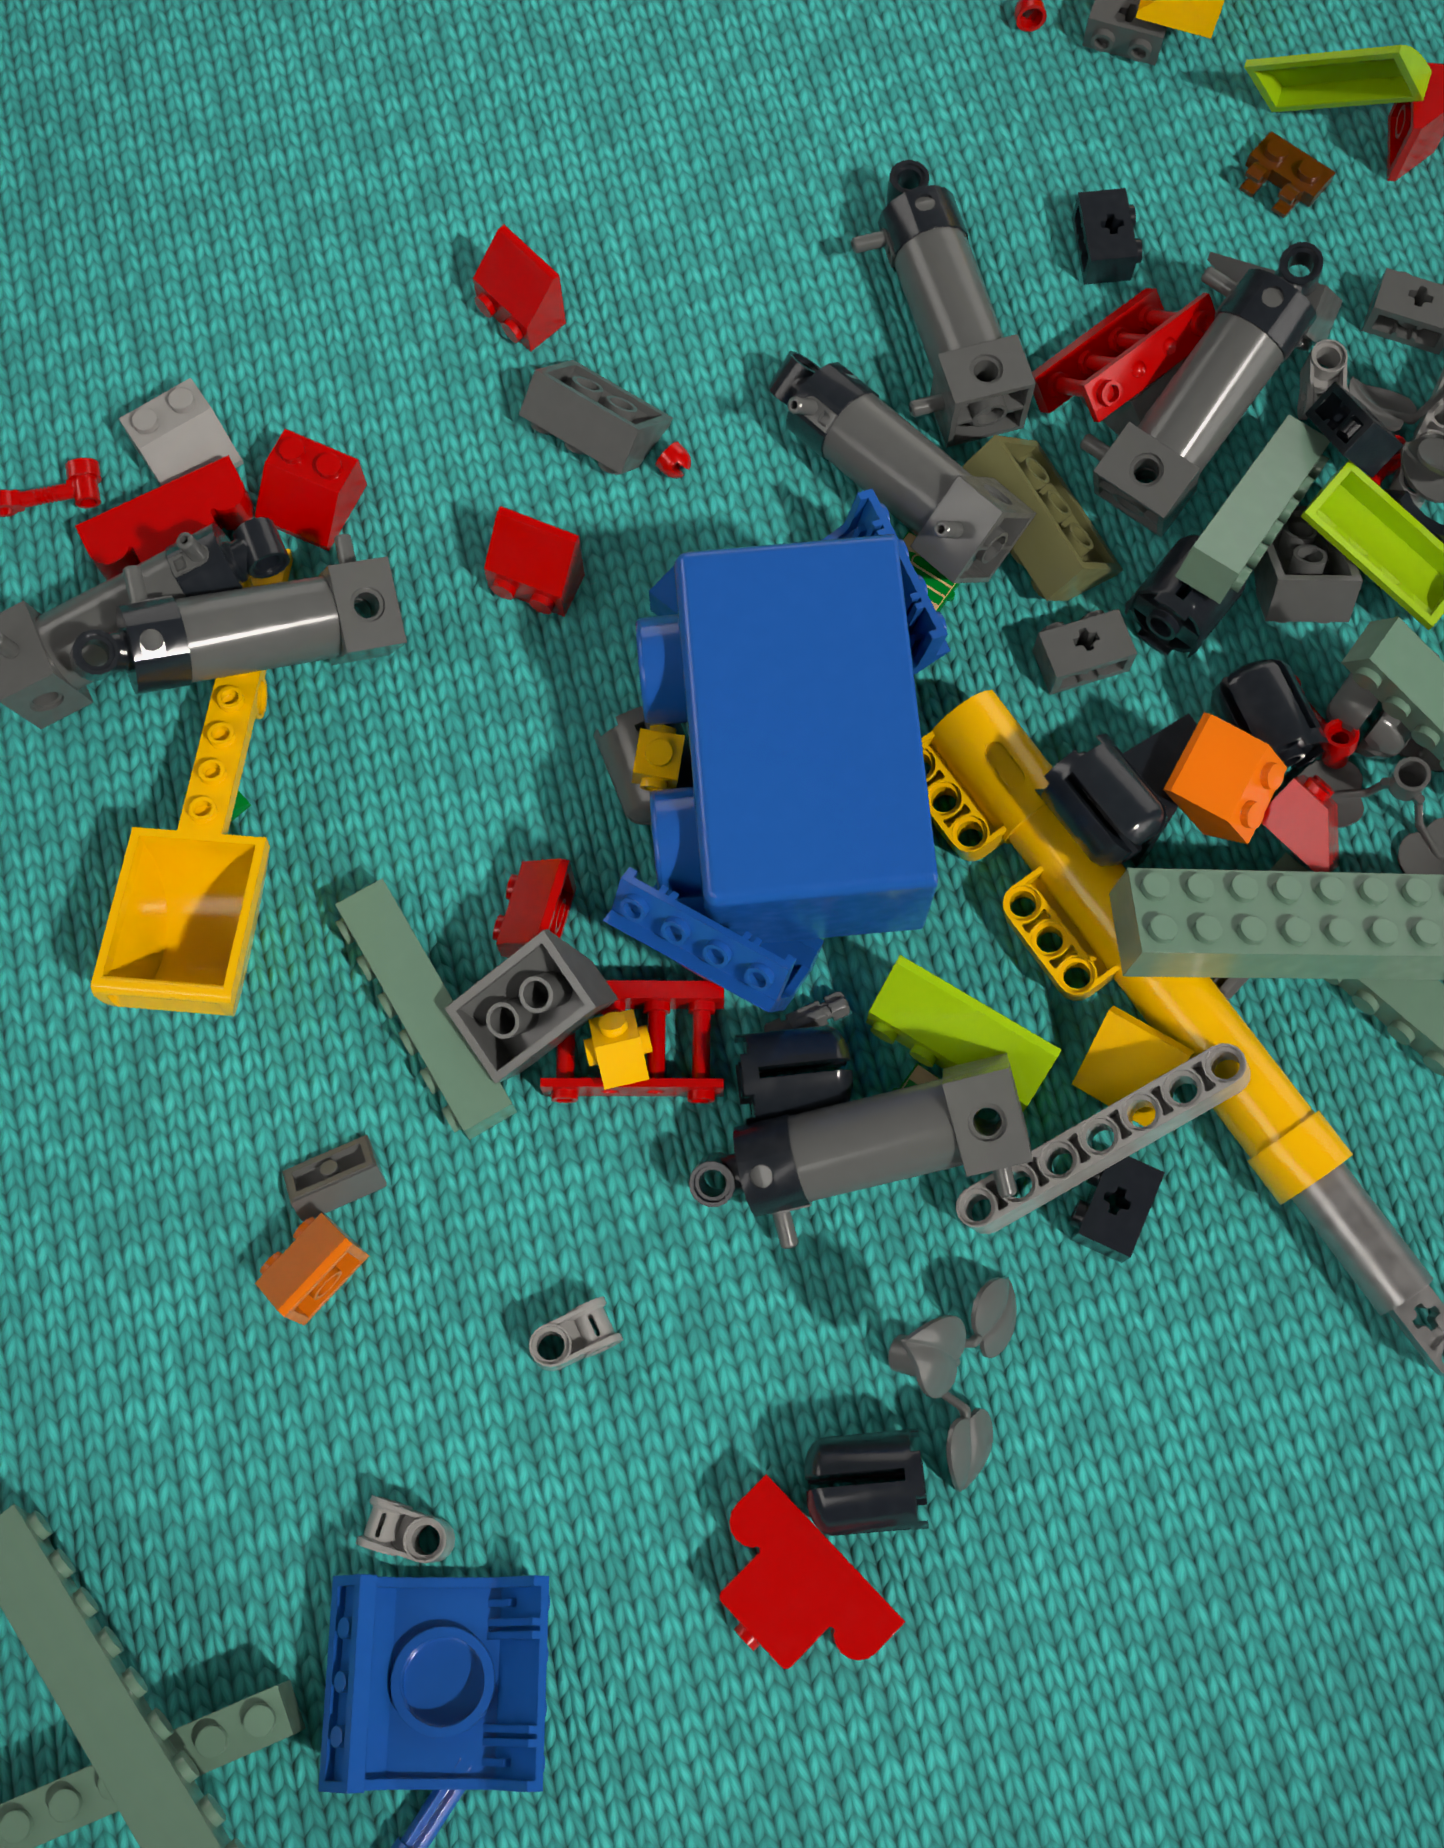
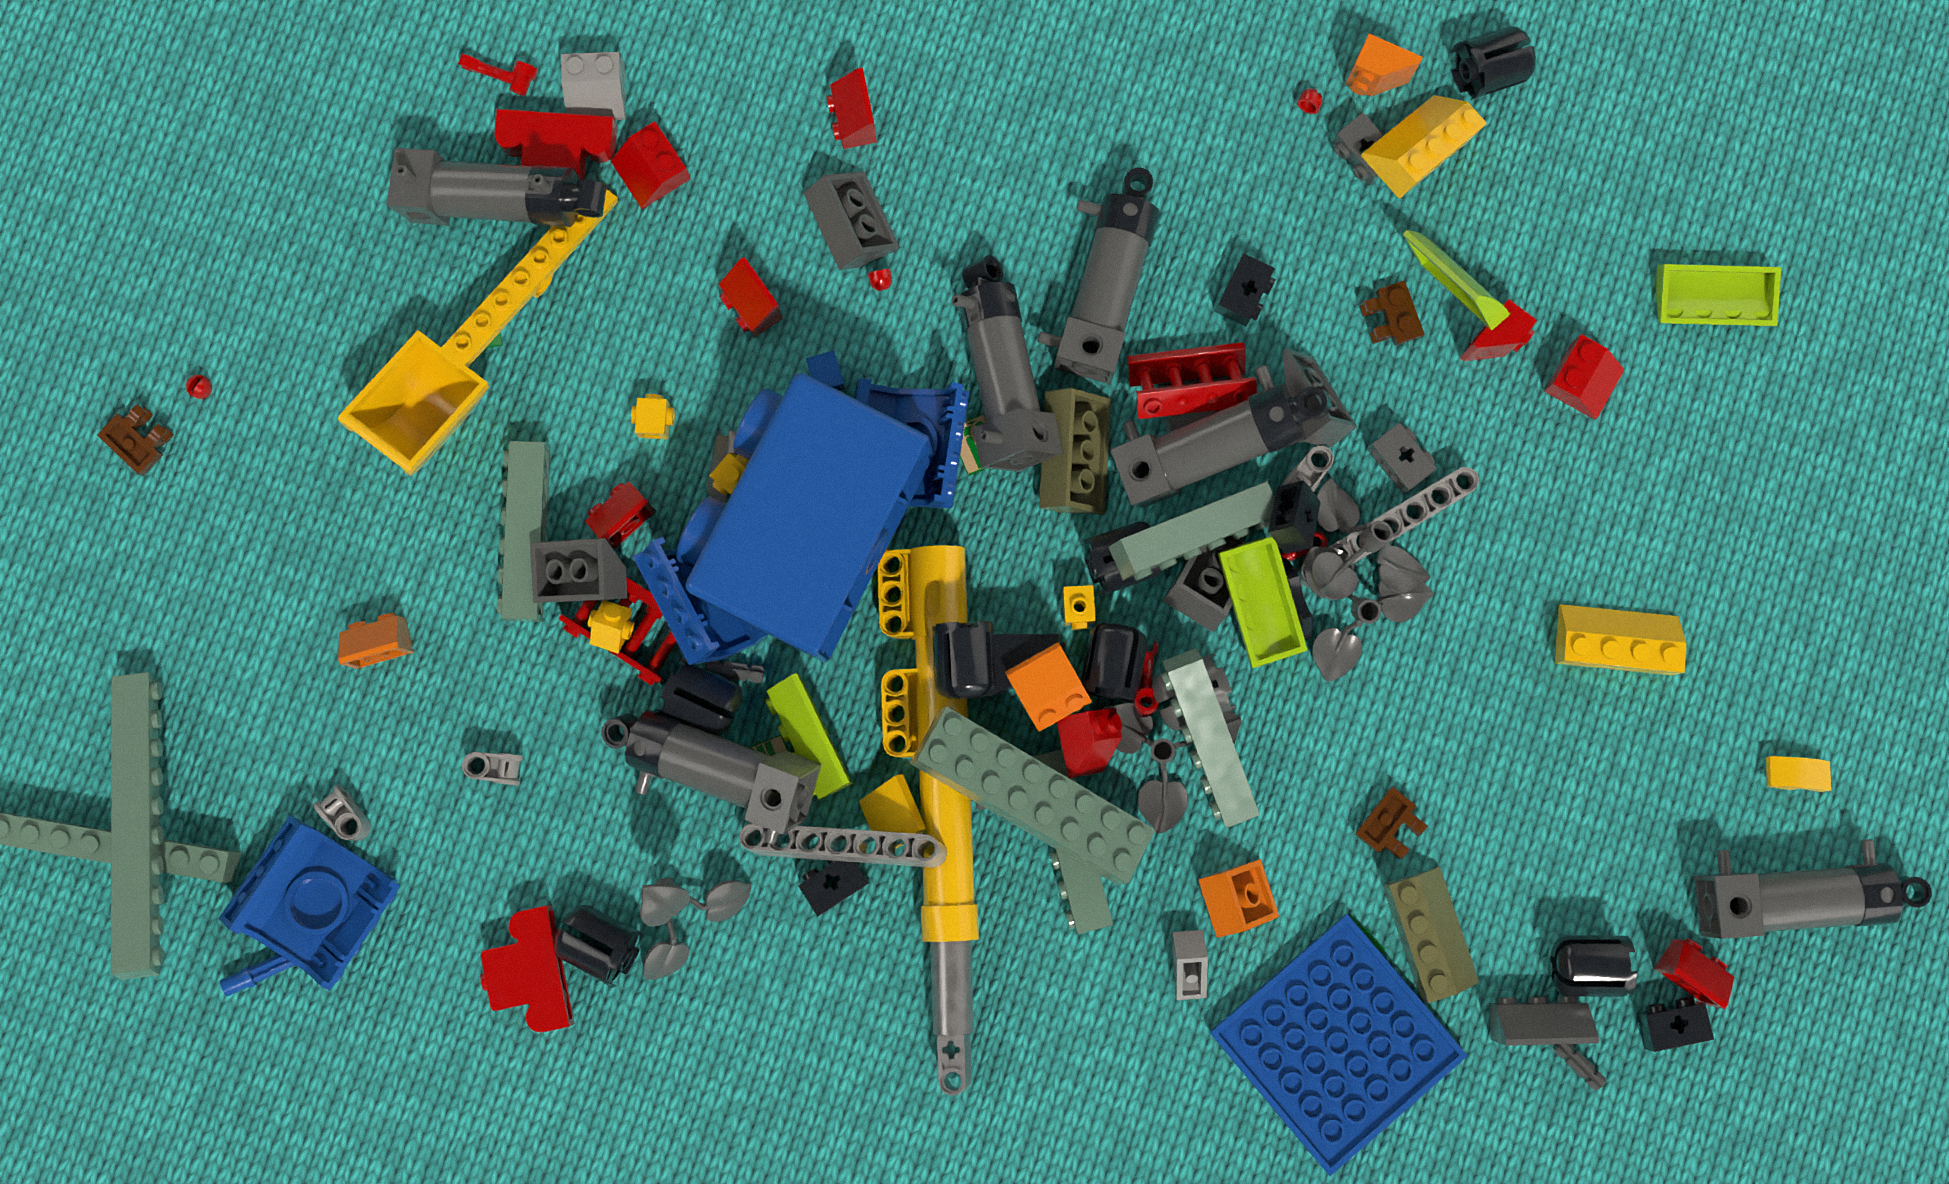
camera: 30 degrees right, 10 degrees up
dark grey piece [70,534,407,694] -> none
dark grey slope [282,1135,387,1222] -> none
dark grey brick [1032,609,1137,695] -> none
none -> yellow brick [631,394,675,440]
none -> yellow brick [1062,585,1096,630]

